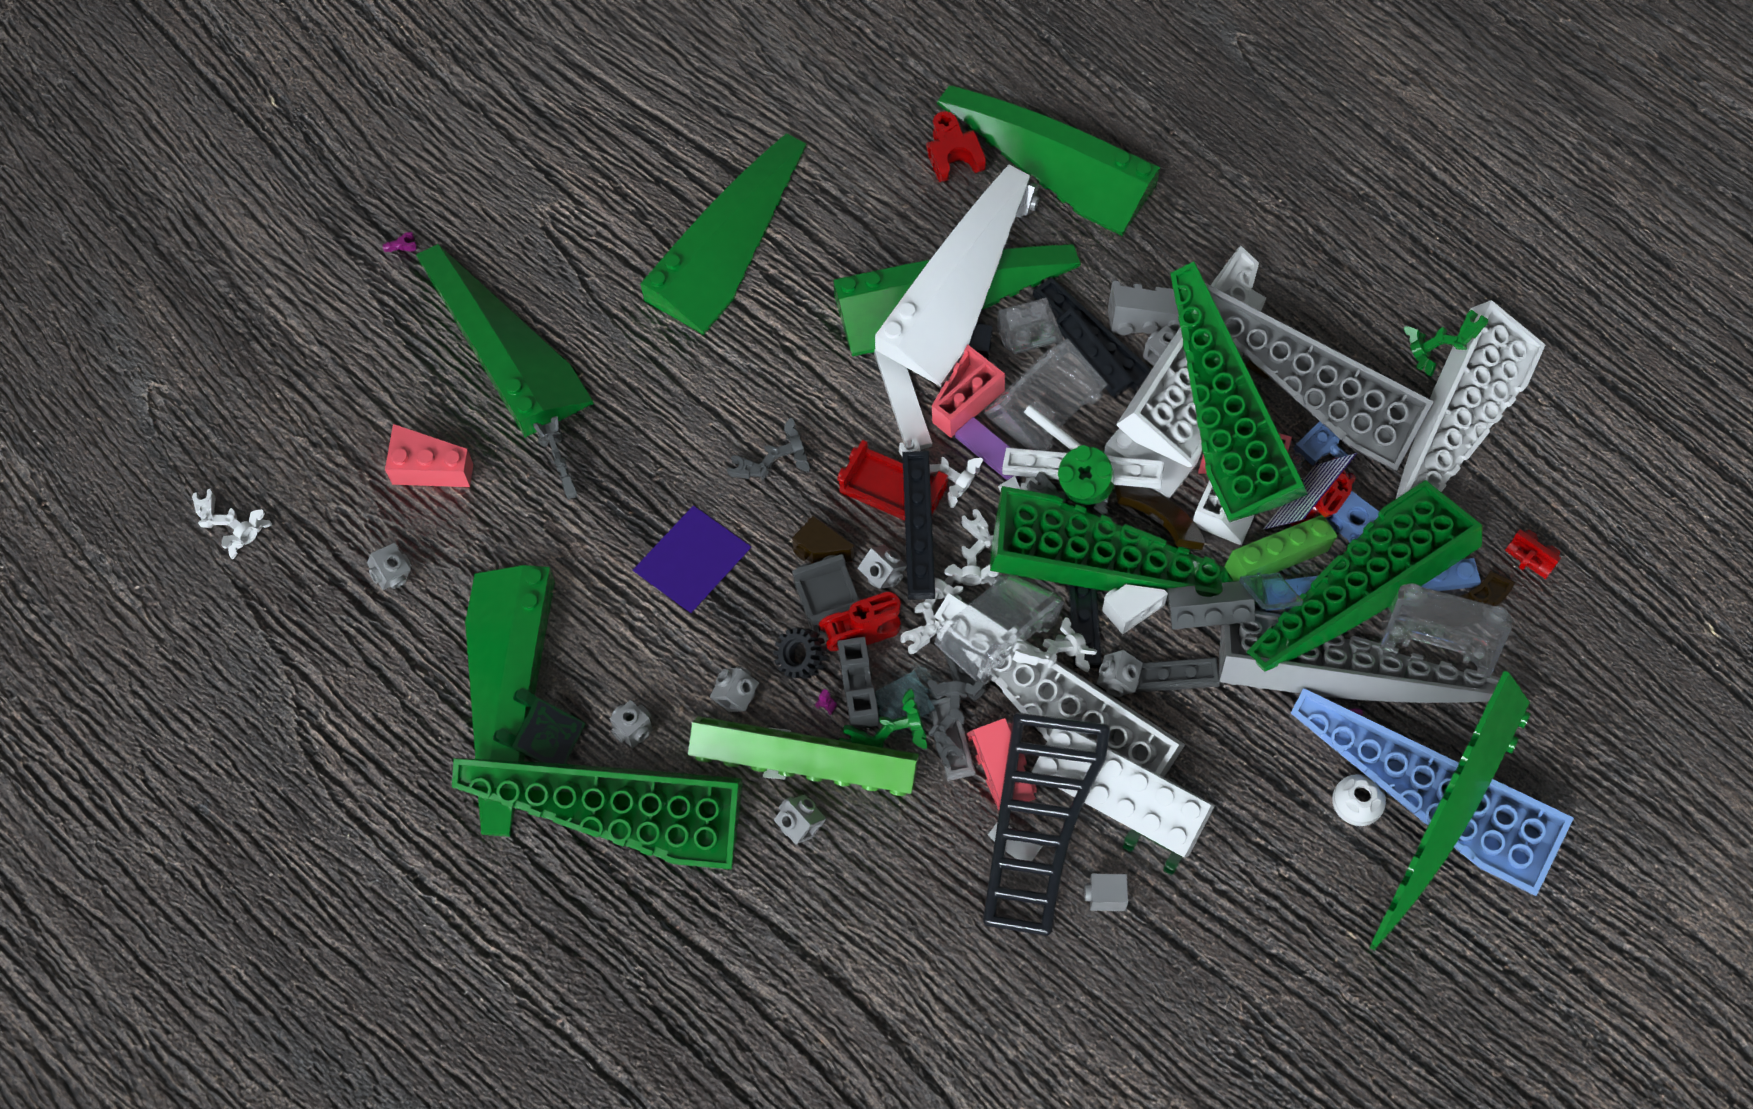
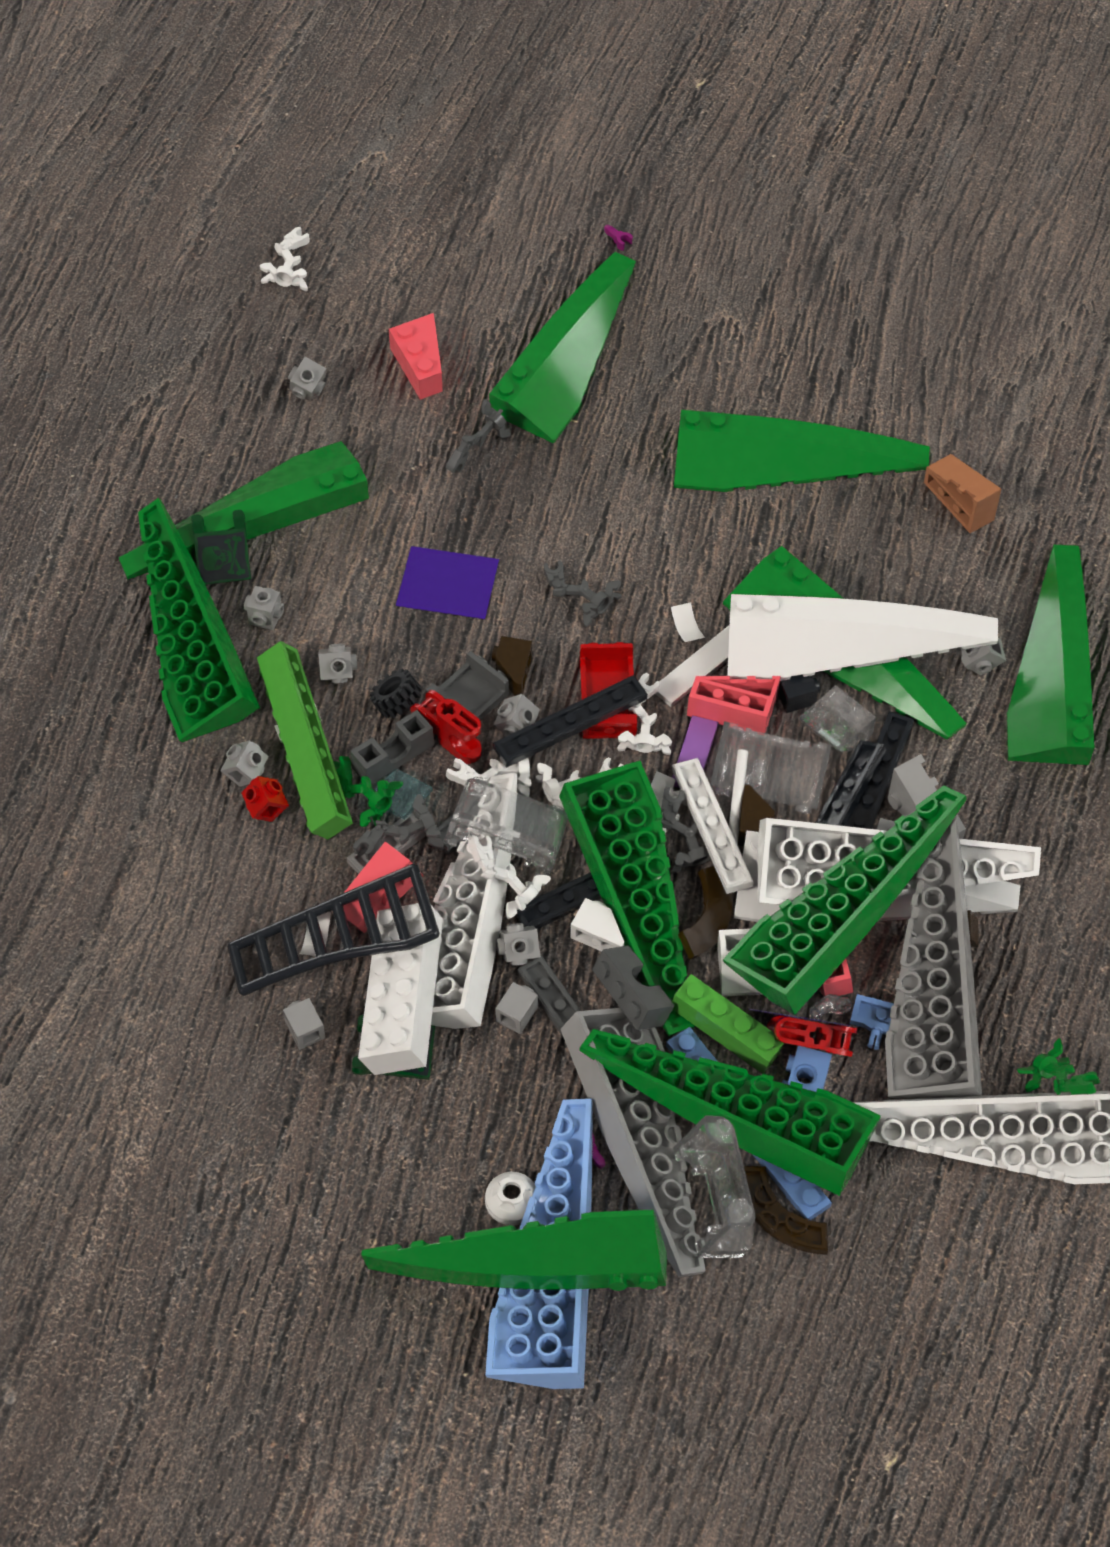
camera: 60 degrees right, 5 degrees down
magenta piece [815,689,837,715] -> none
red piece [926,111,986,182] -> none
green brick [1058,445,1115,505] -> none
clear light blue piece [1239,573,1303,610] -> none
red hips [1505,529,1561,579] -> none
none -> red brick [241,776,289,822]
none -> light grey brick [495,982,538,1034]
none -> white sticker [671,602,705,642]
none -> dark brown slope [738,784,775,846]
none -> nougat wedge [924,454,1002,533]

